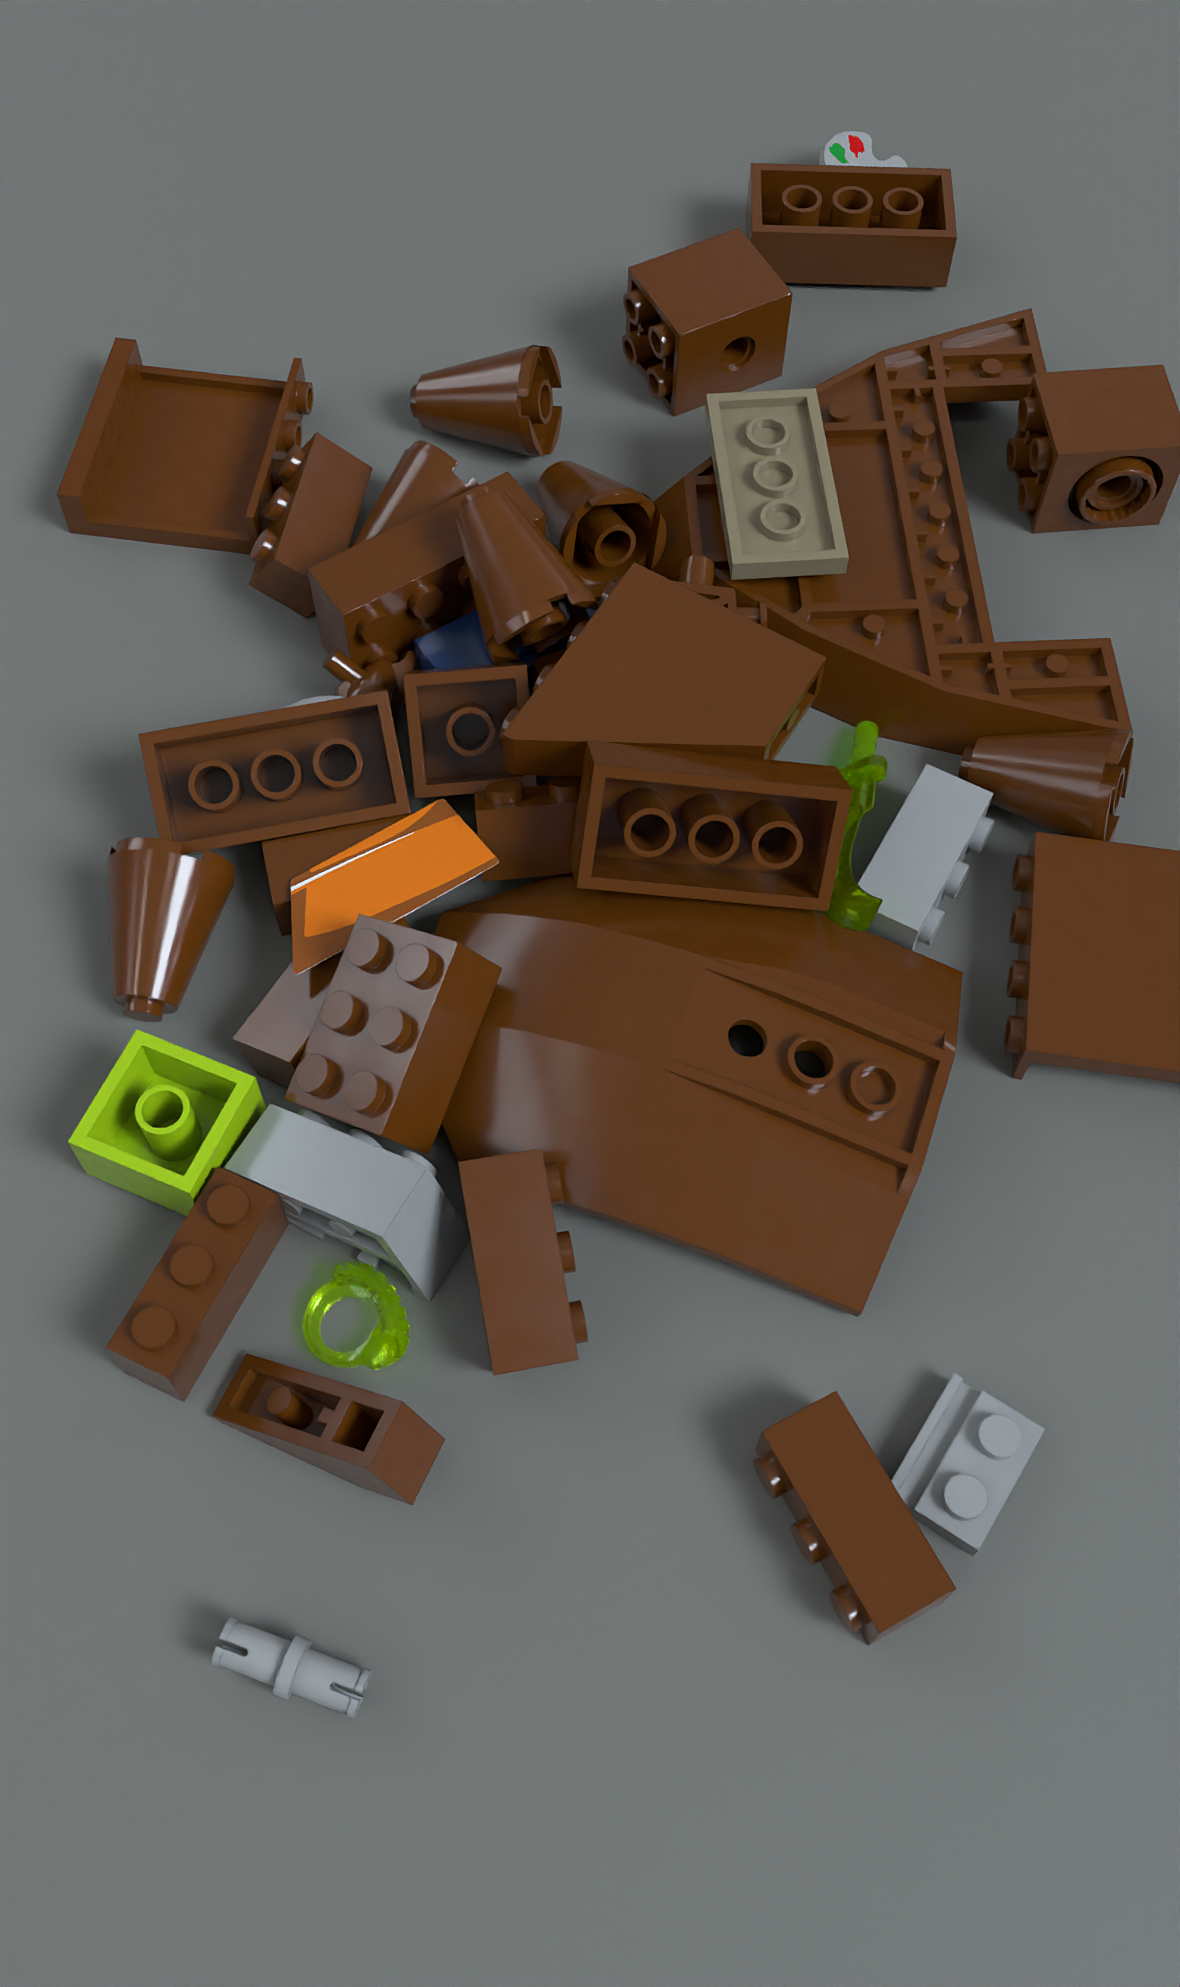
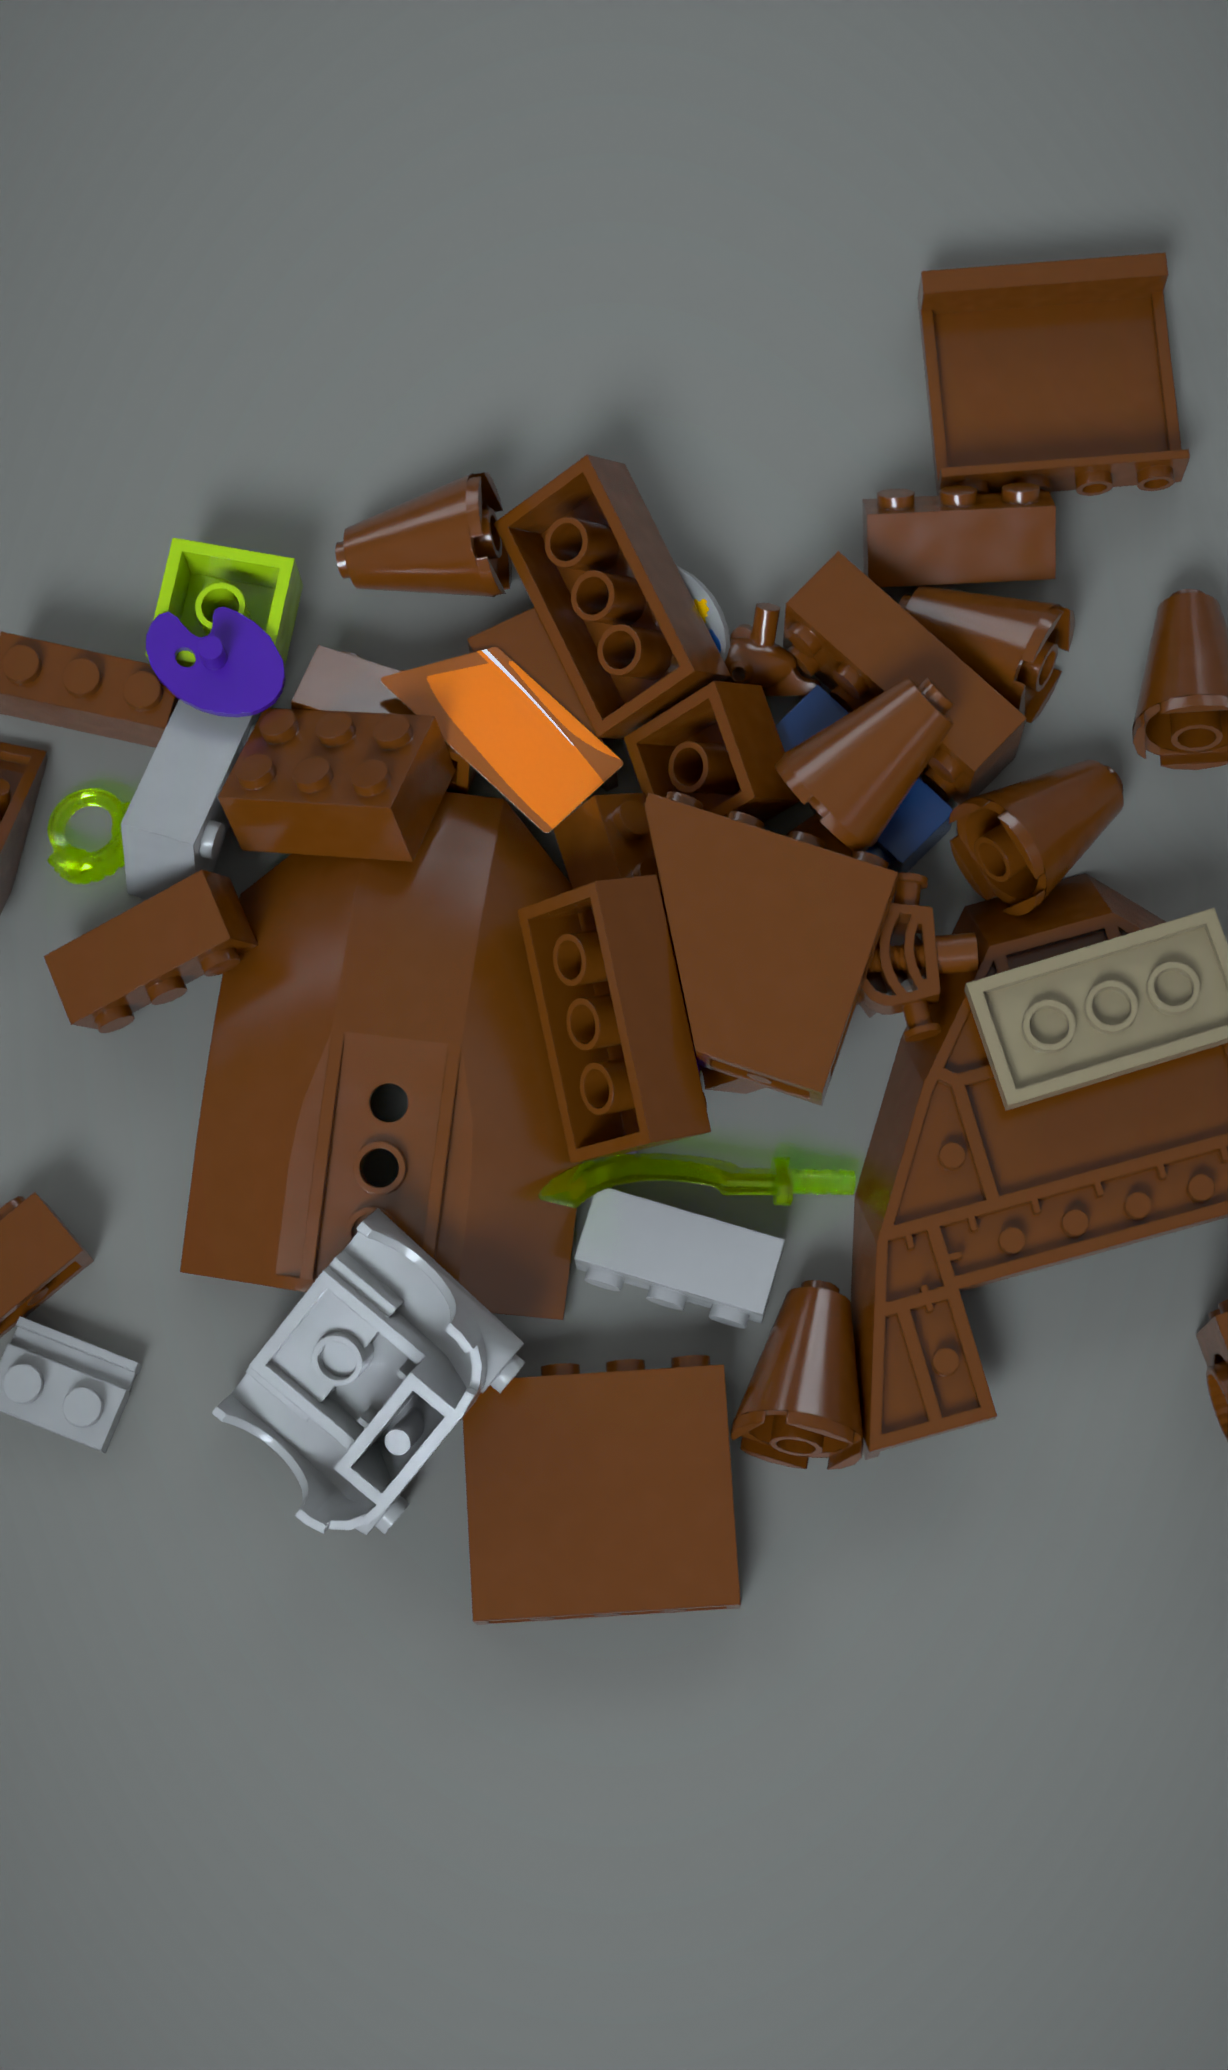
camera: 85 degrees right, 15 degrees up
none -> dark purple piece [146,607,286,718]
none -> light grey piece [212,1208,526,1536]

